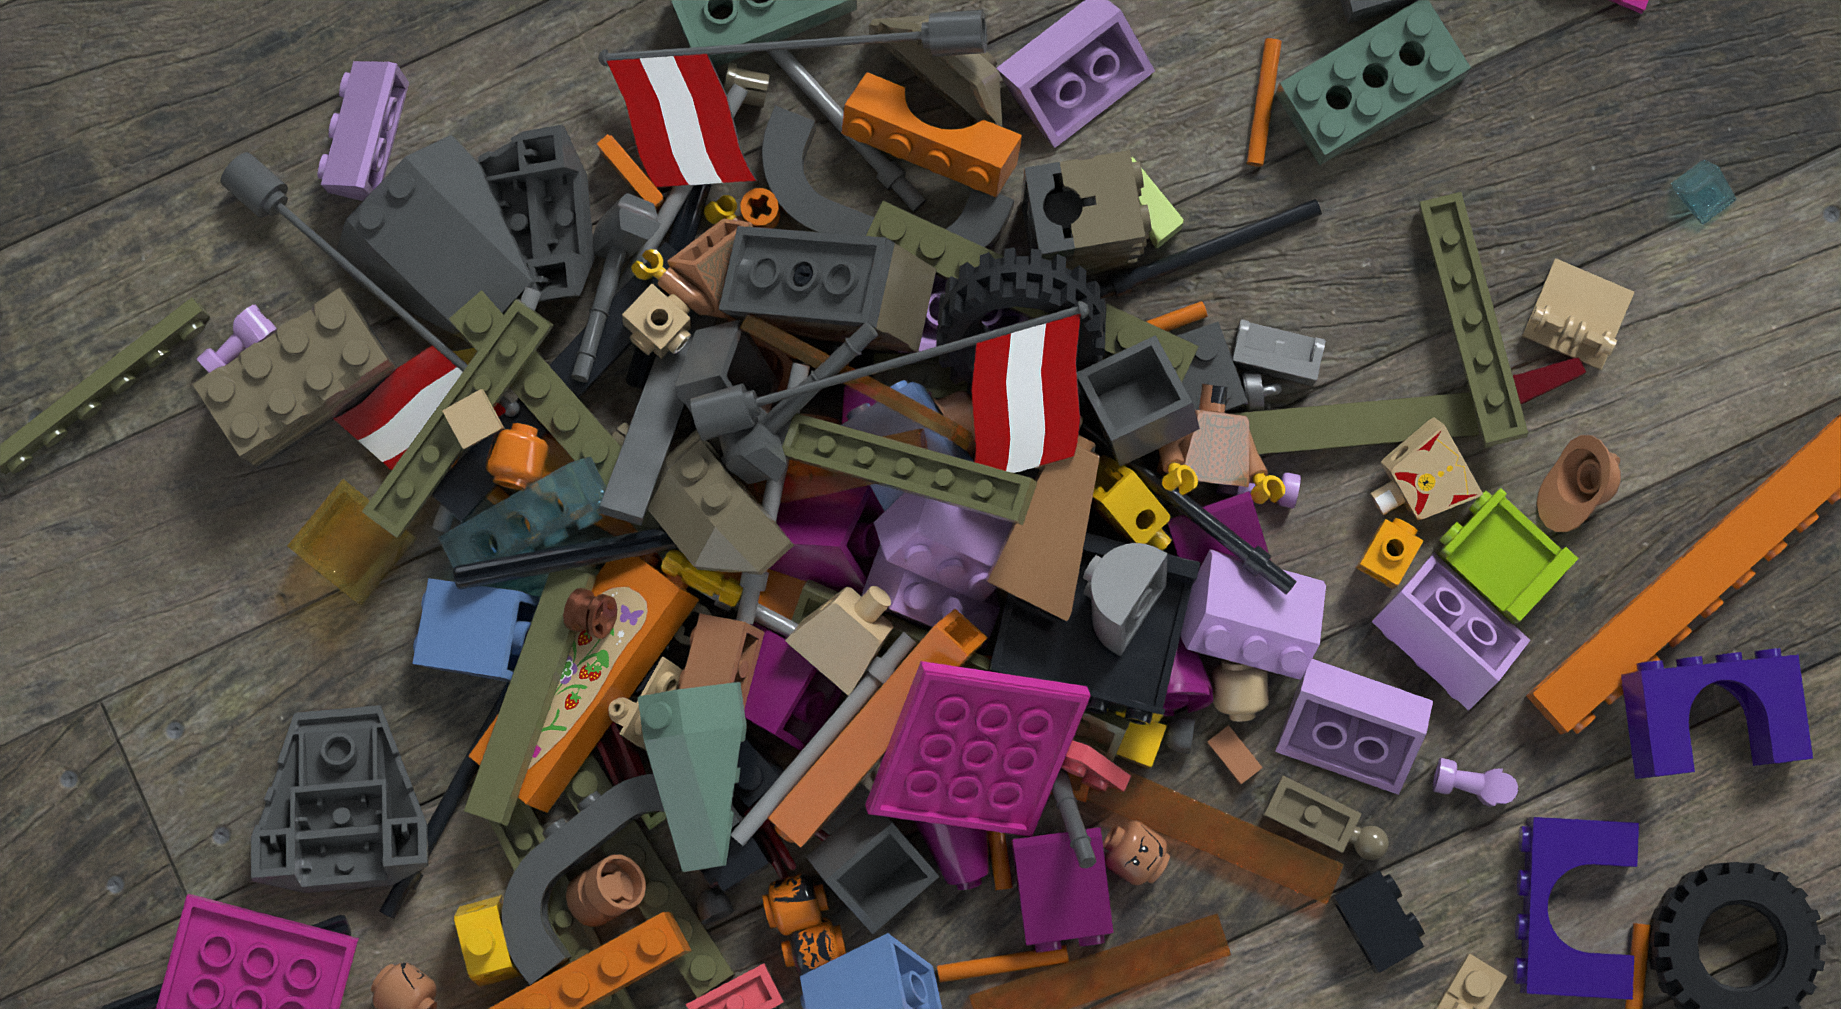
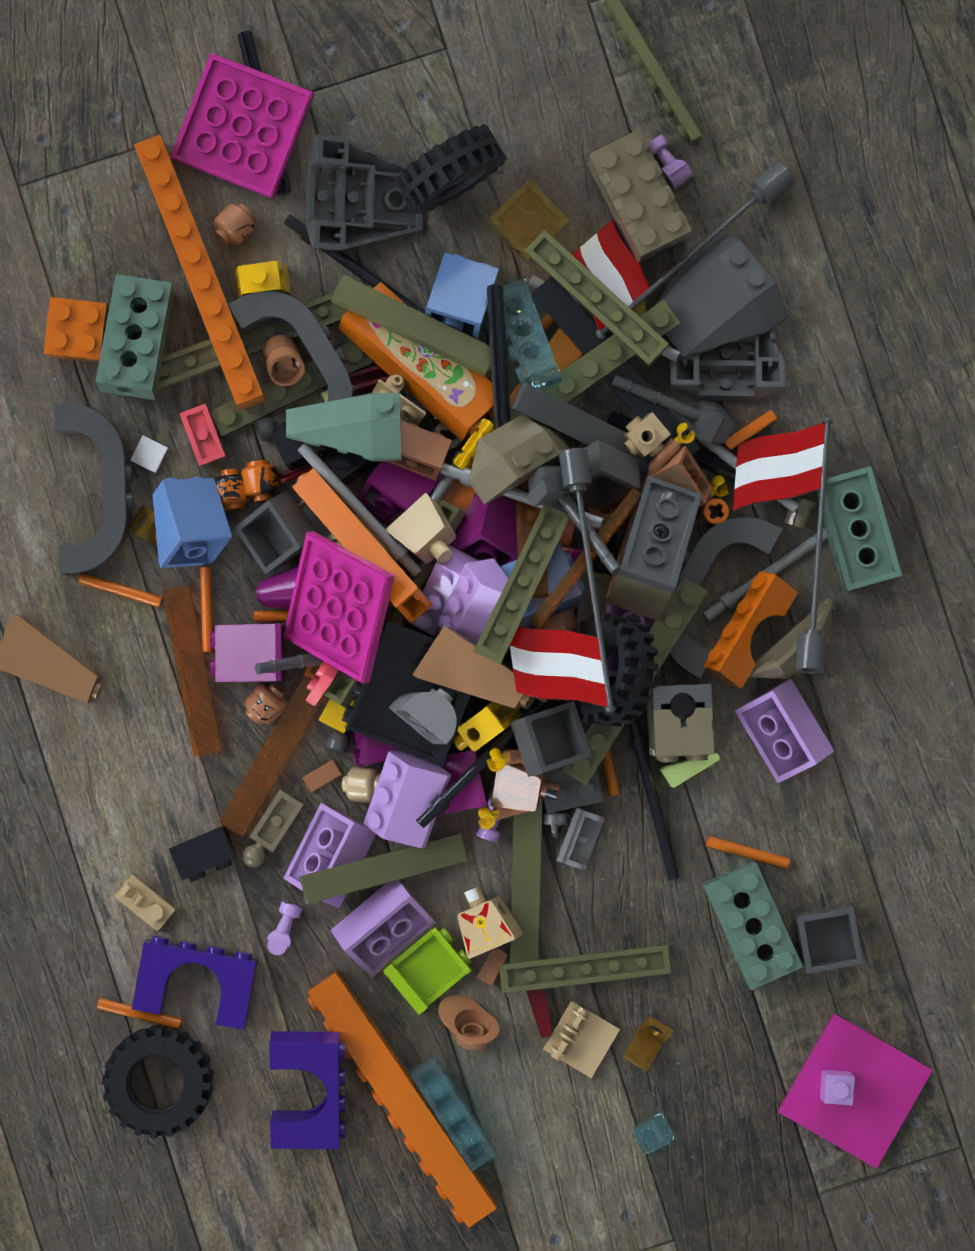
camera: 95 degrees right, 5 degrees up
lavender slope [318,61,409,201] -> none
tan tile [442,389,504,449] -> none
orange head [486,423,549,491] -> none
copper wheel [563,588,618,639] -> none
light orange brick [1355,518,1424,589] -> none
none -> olive tile [299,833,468,904]
none -> black tyre [395,124,507,215]
none -> clear light blue brick [410,1055,496,1171]
none -> nougat piece [476,947,508,986]
none -> pearl gold bracket [623,1016,674,1072]

